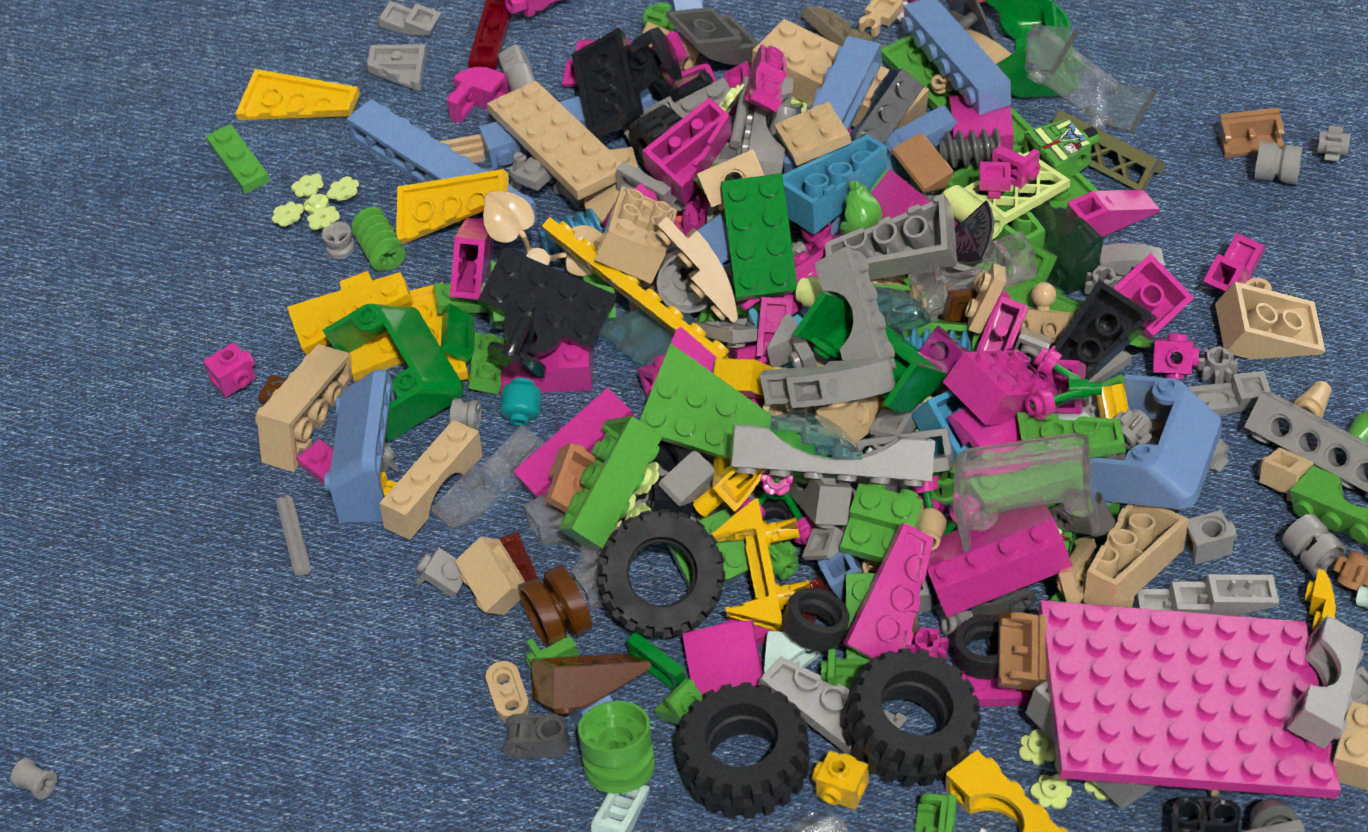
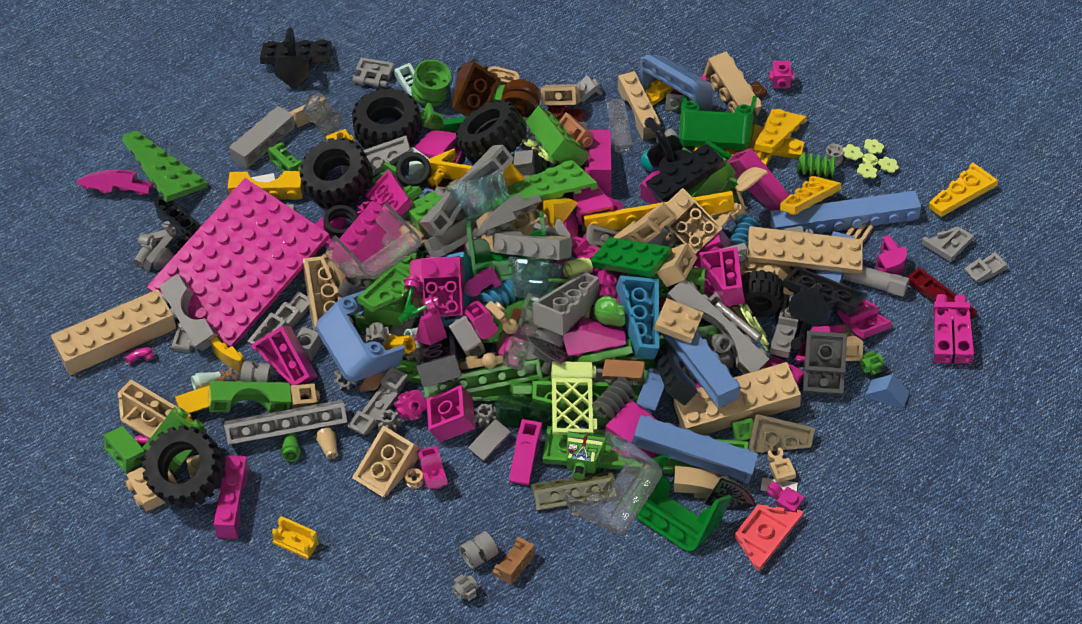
camera: 125 degrees right, 0 degrees up
bright green plate [206,124,270,194] -> none
light grey axle [276,495,312,577] -> none
dark pink slope [744,44,787,113] -> none
dark pink tile [979,161,1011,199] -> none
dark pink bracket [992,145,1041,189] -> none
medium nougat hinge [998,612,1046,691] -> none
none -> dark pink wedge [251,326,318,385]

